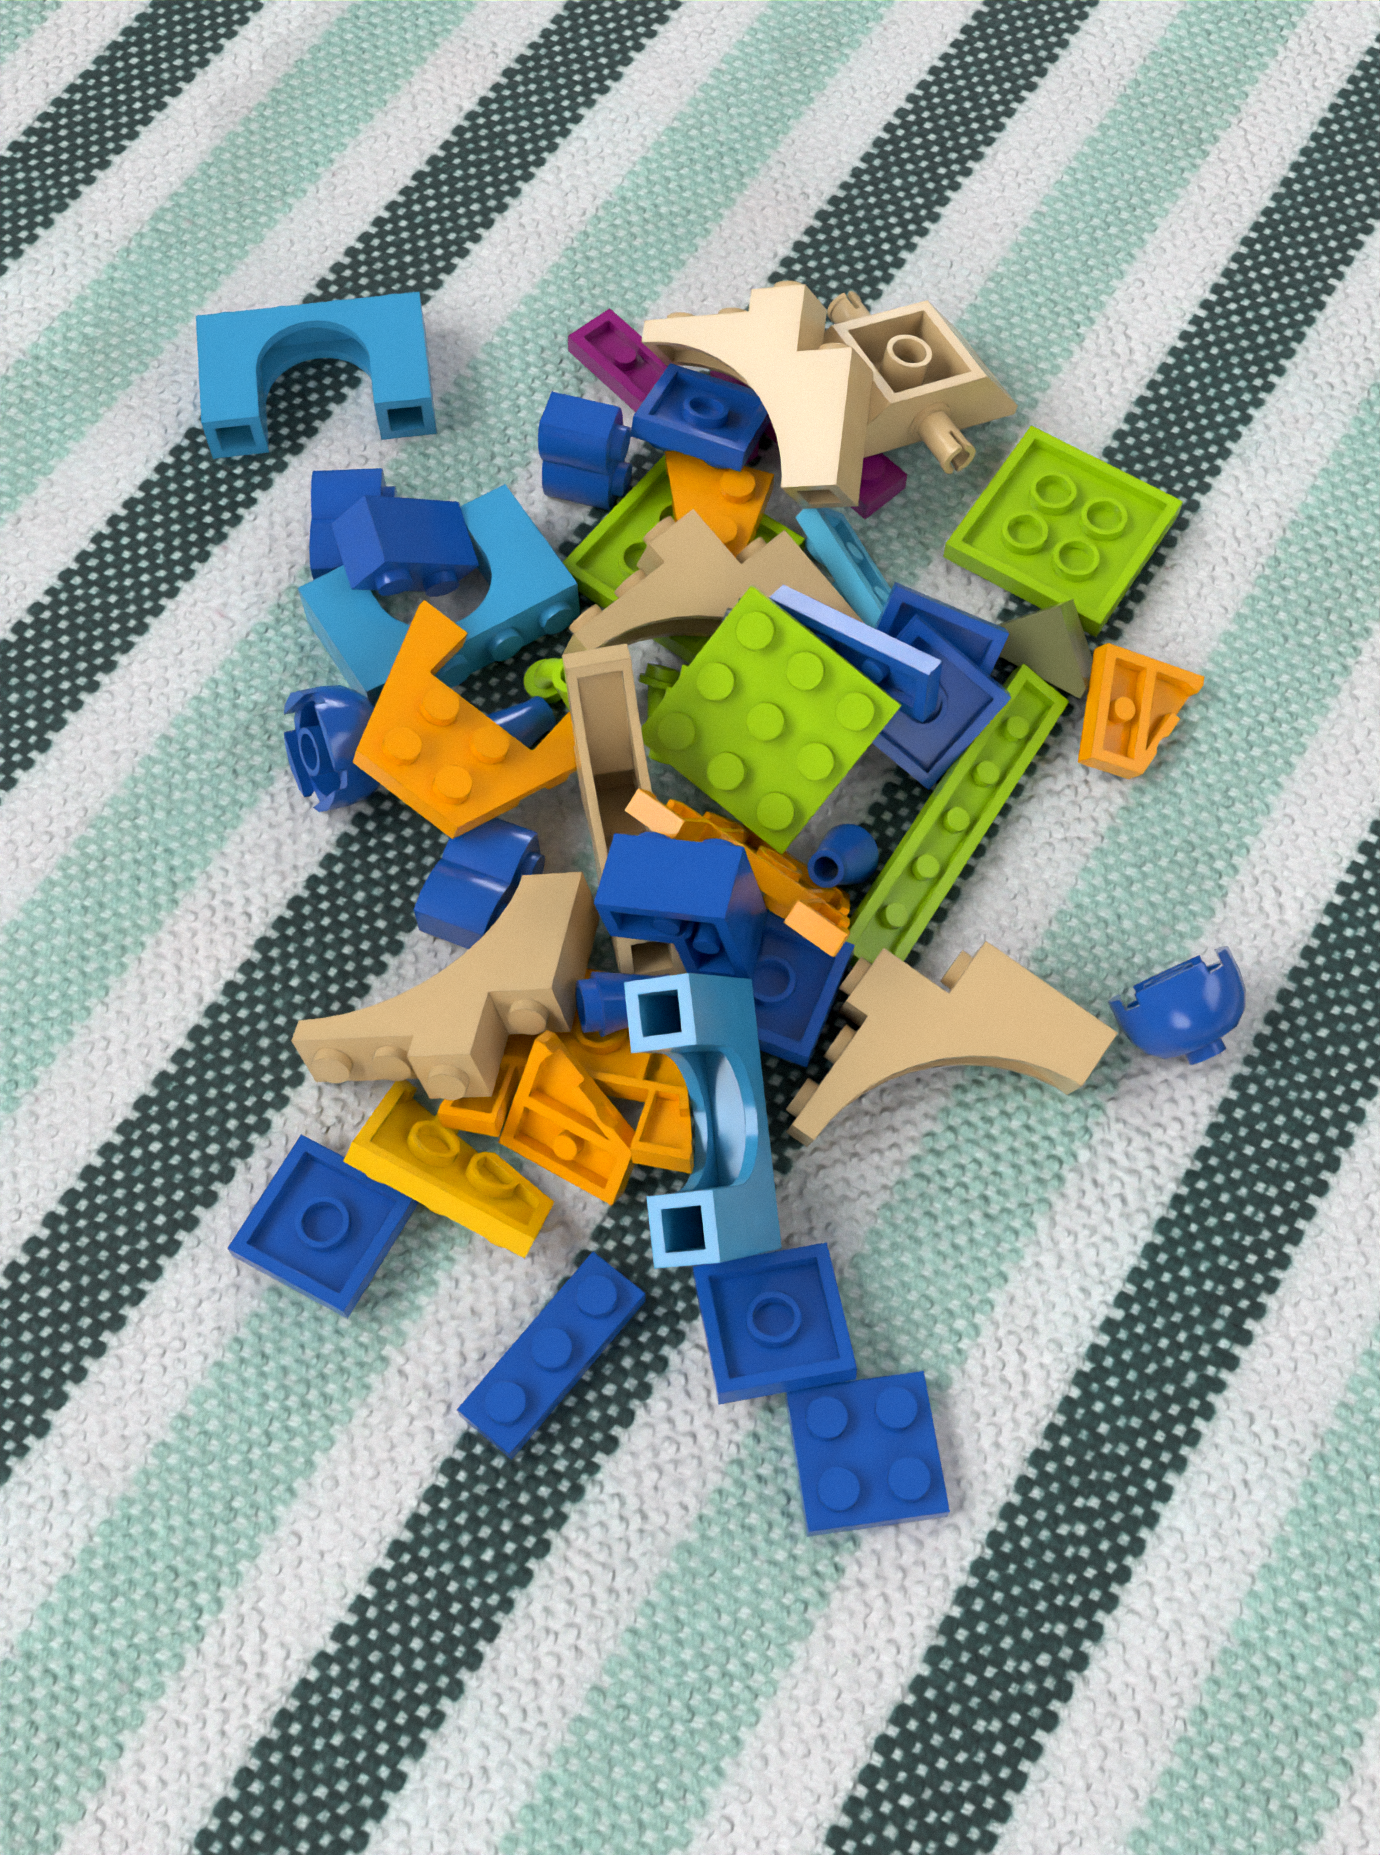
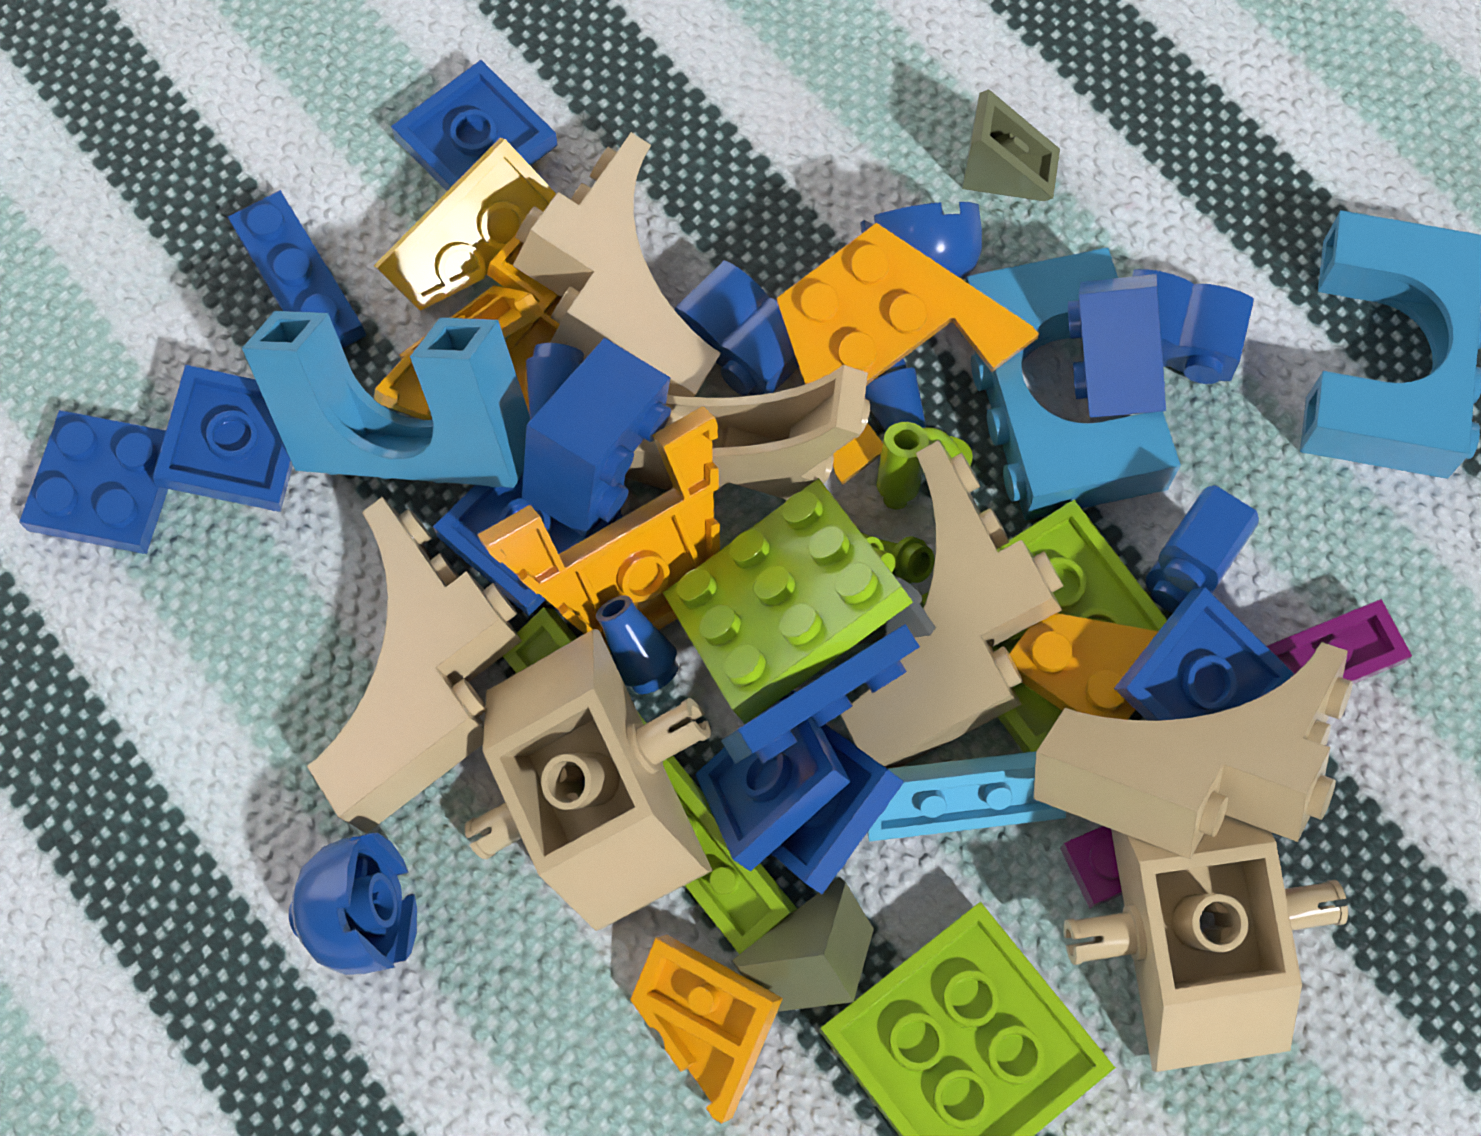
camera: 110 degrees right, 5 degrees up
none -> tan slope [464,629,713,931]
none -> olive slope [962,89,1060,201]

